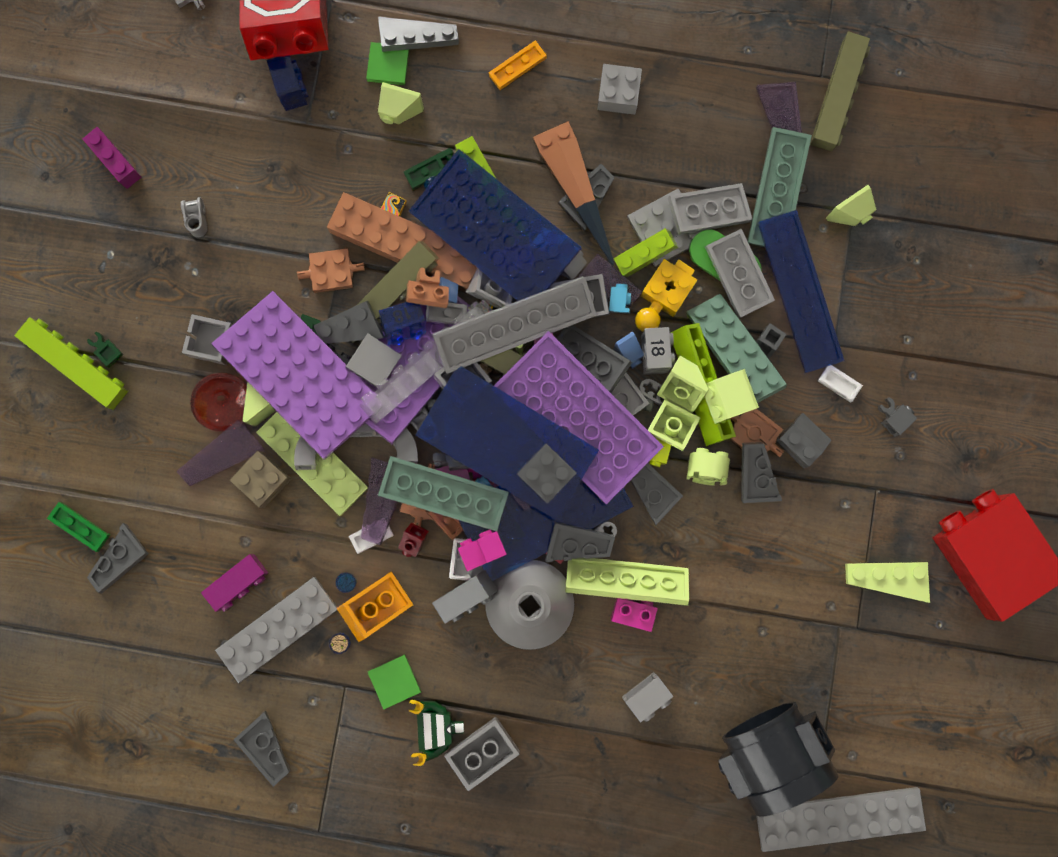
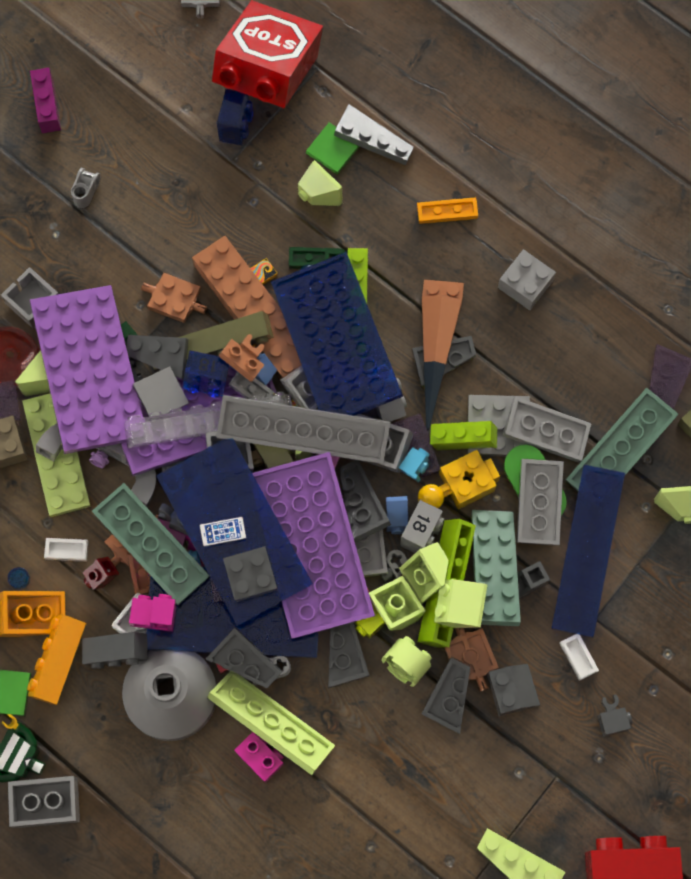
camera: 30 degrees right, 10 degrees down
wing [361,457,398,546] -> none
light grey piece [622,672,673,723] -> none
none -> light orange brick [27,614,86,705]
none -> lavender plate [89,450,109,469]
none -> tile [200,517,246,547]

